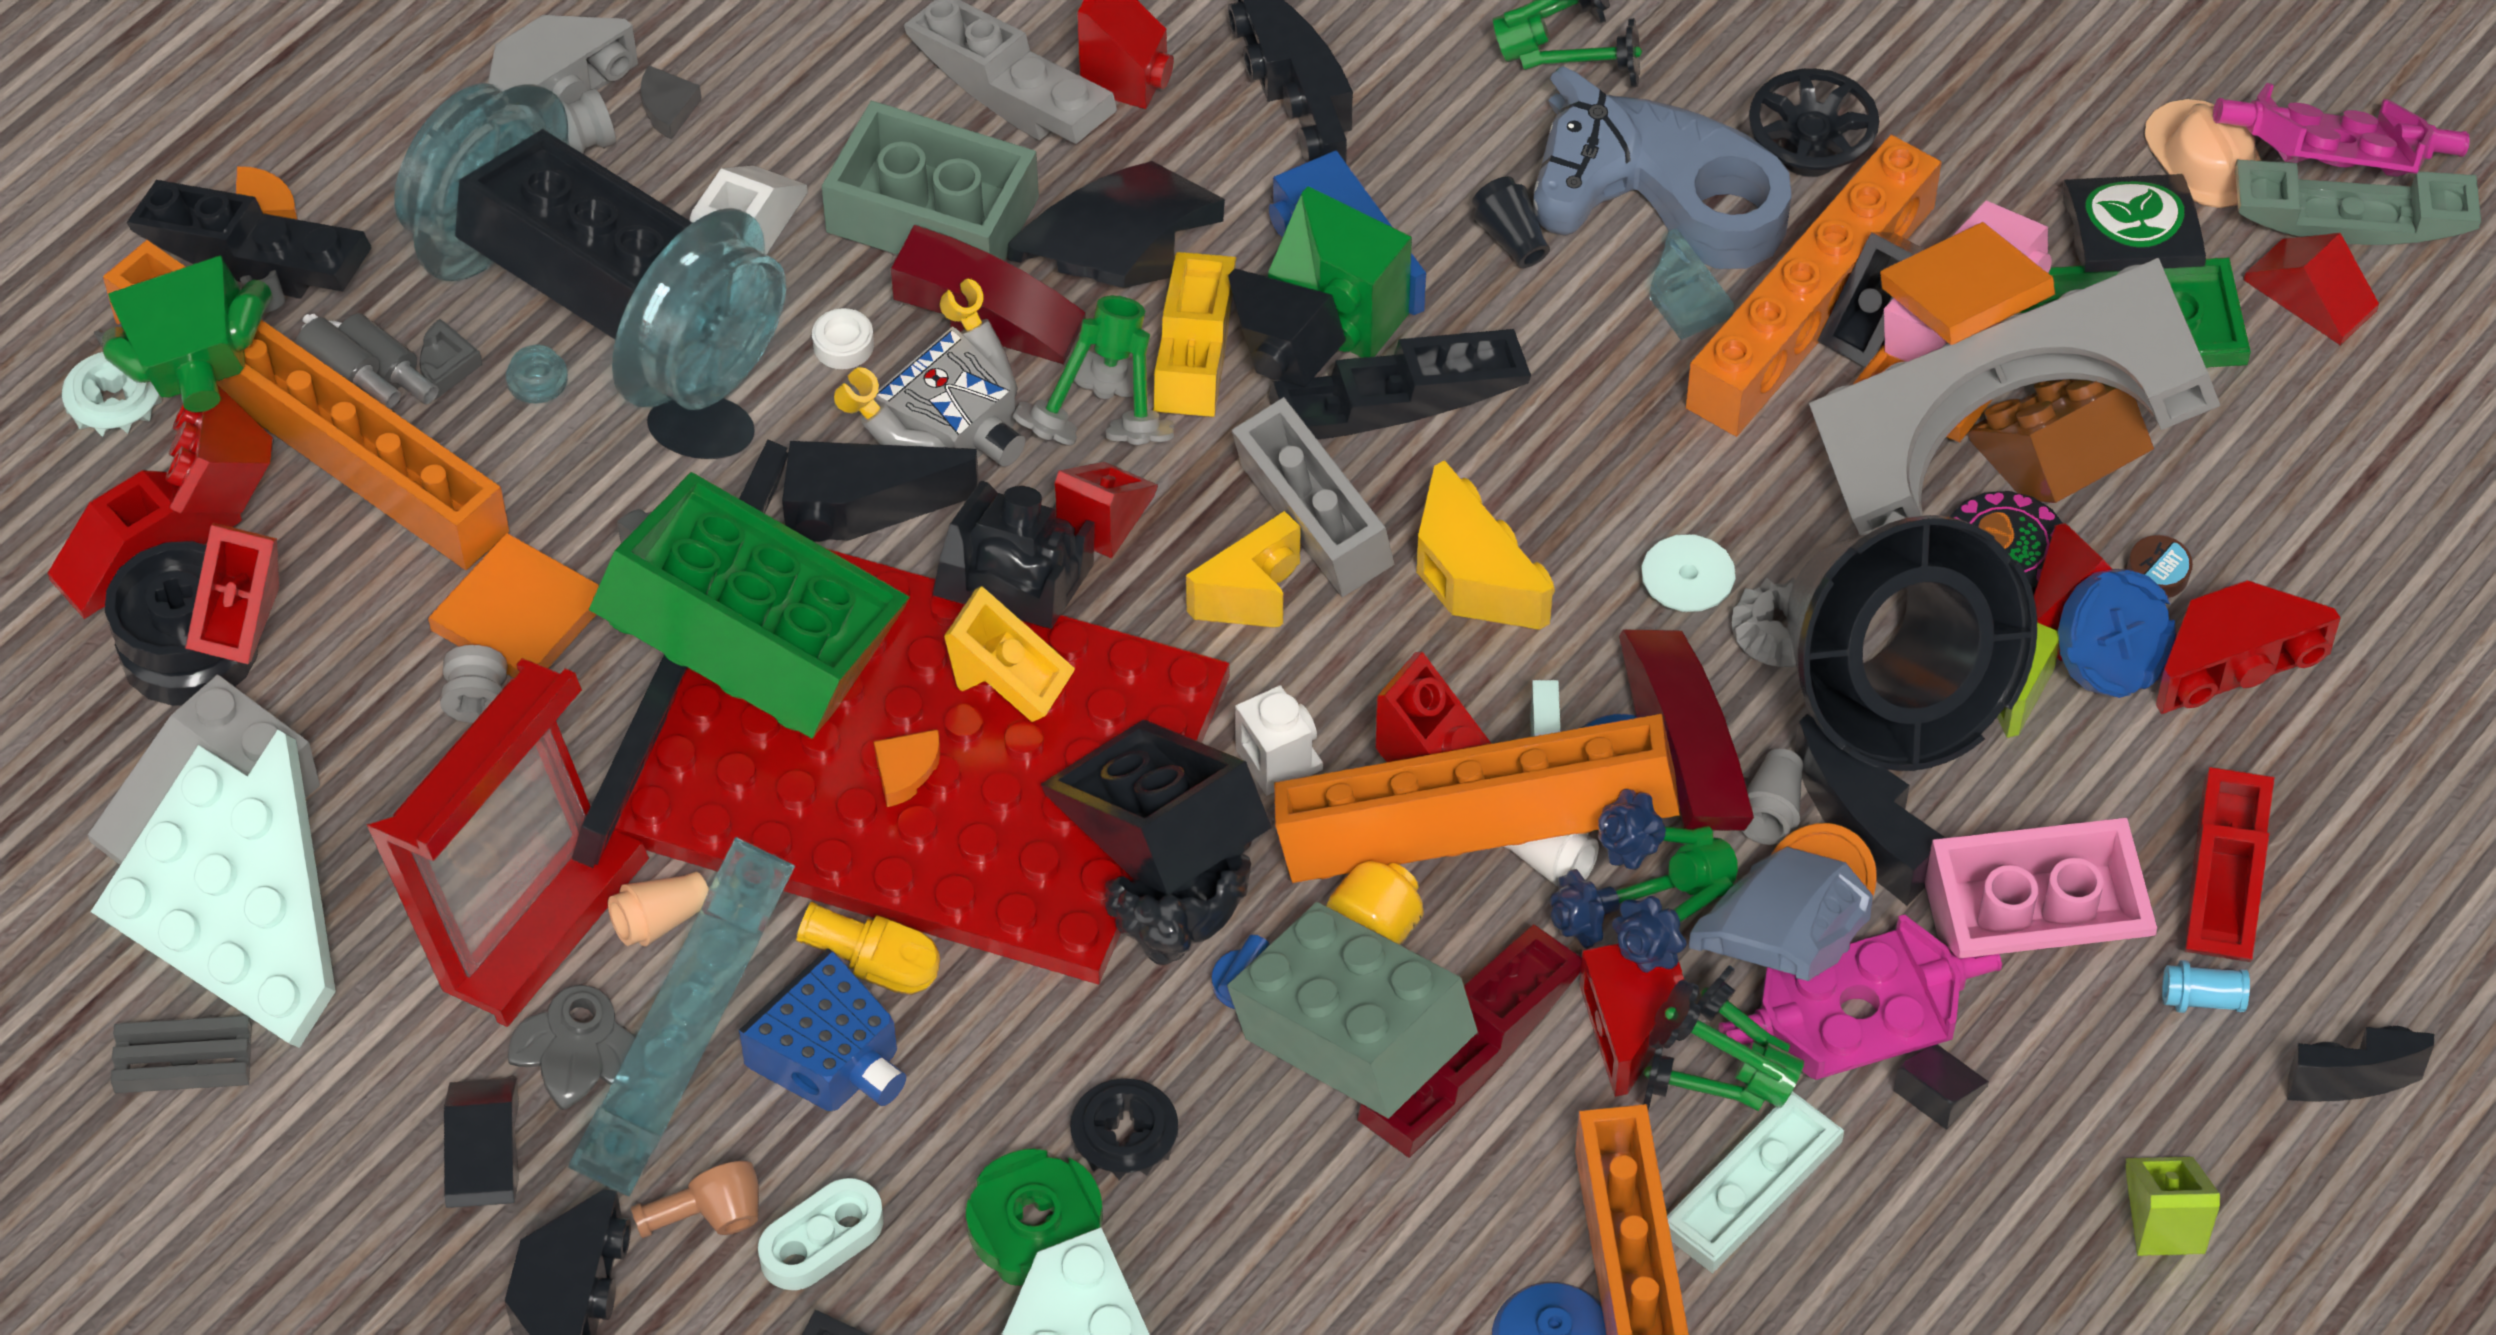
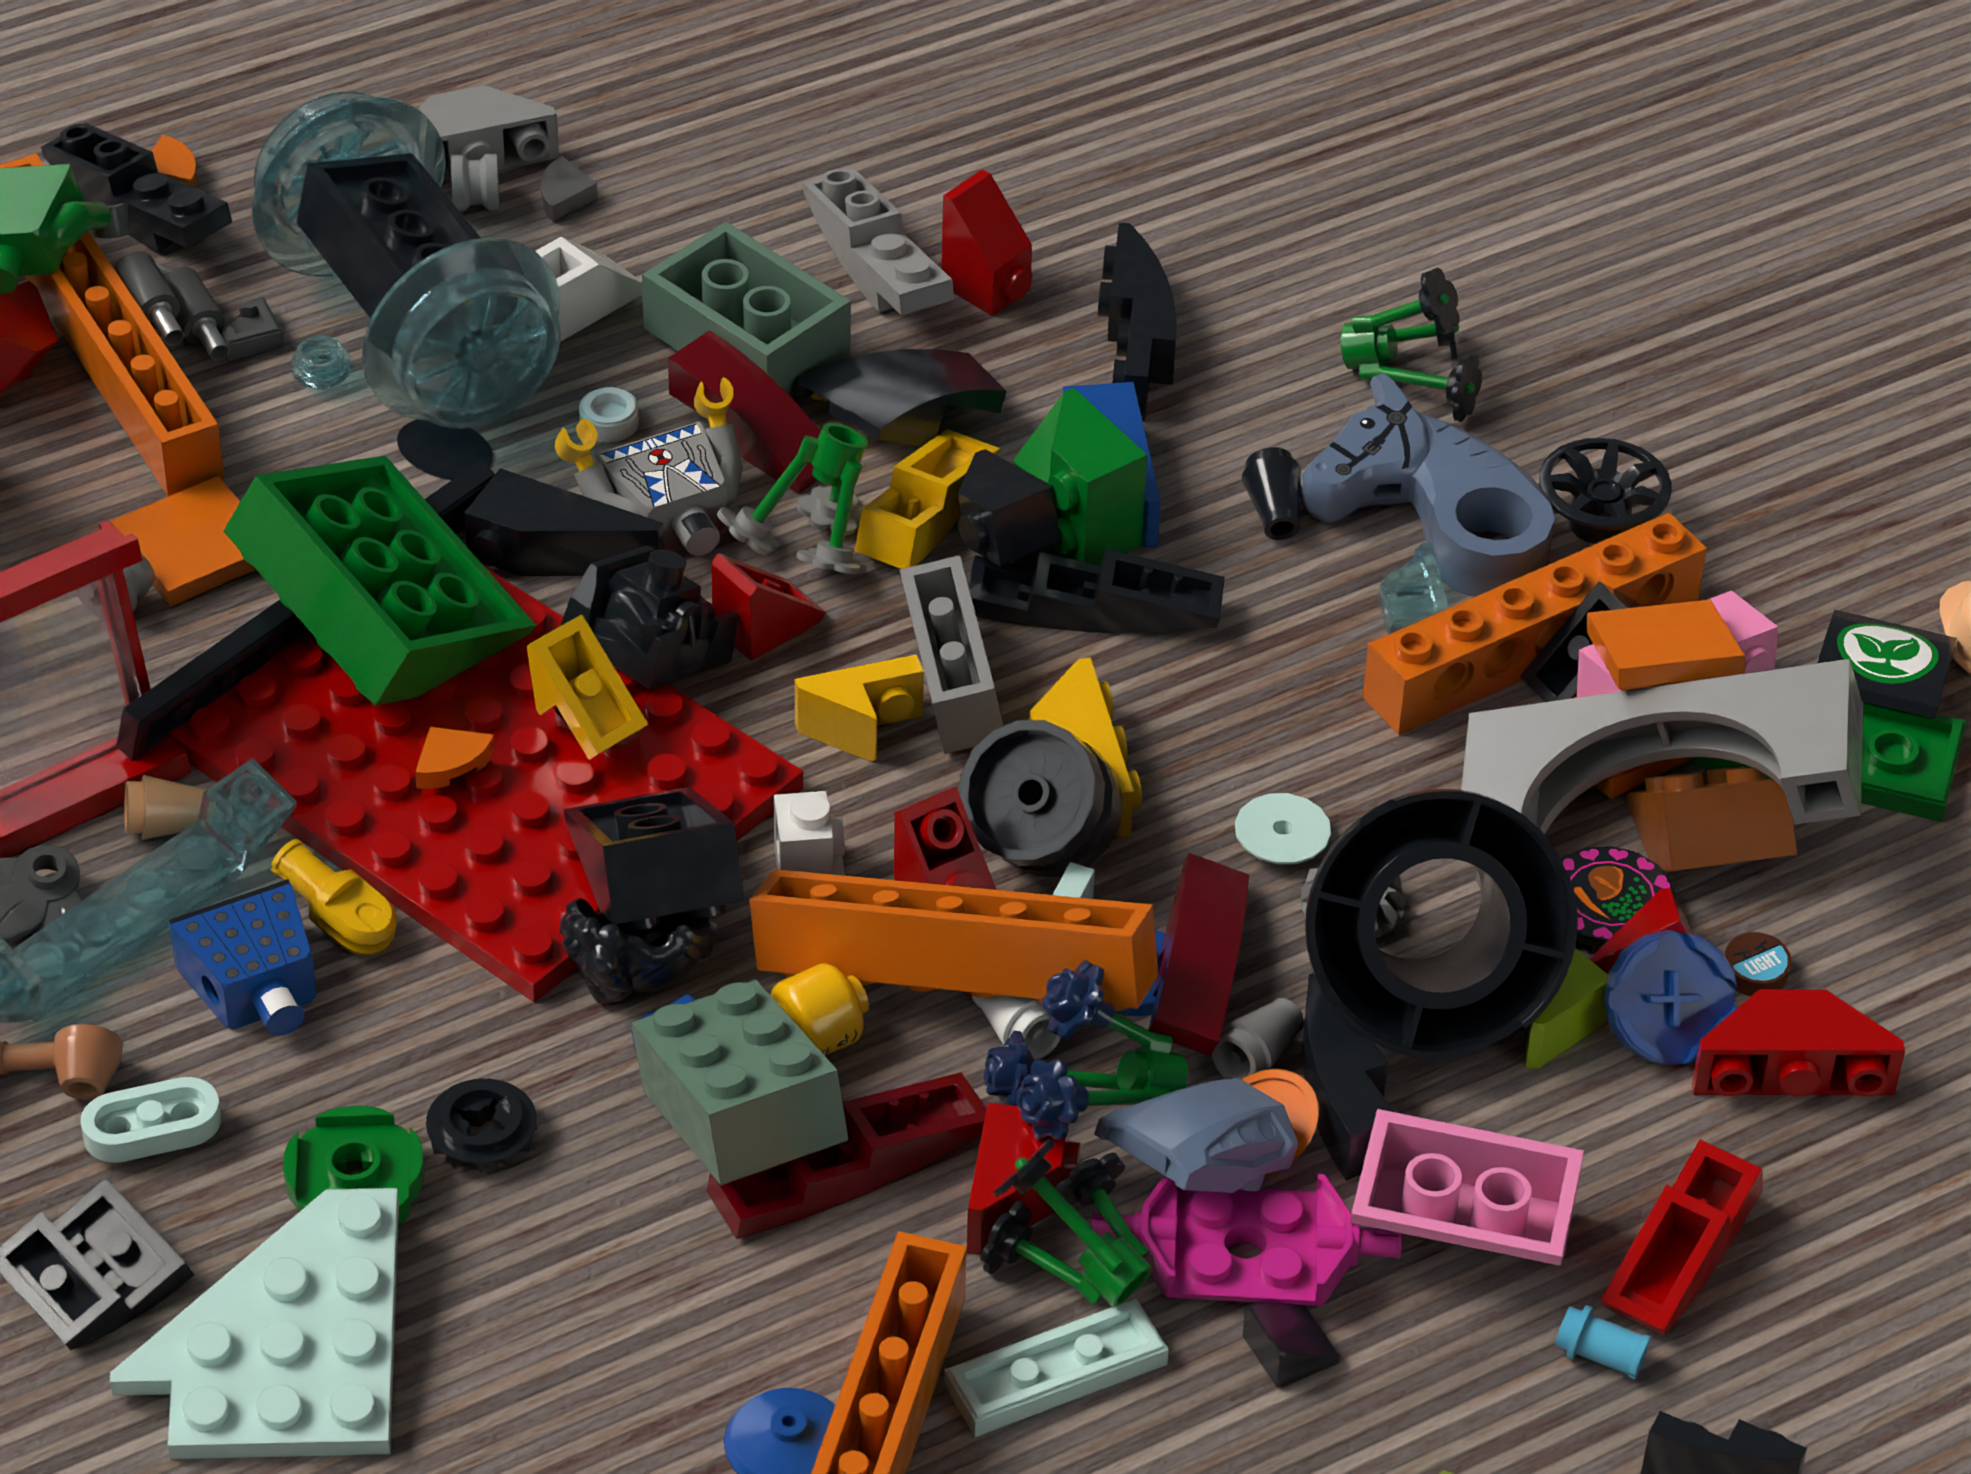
camera: 20 degrees right, 10 degrees down
none -> black wheel [959,720,1123,877]

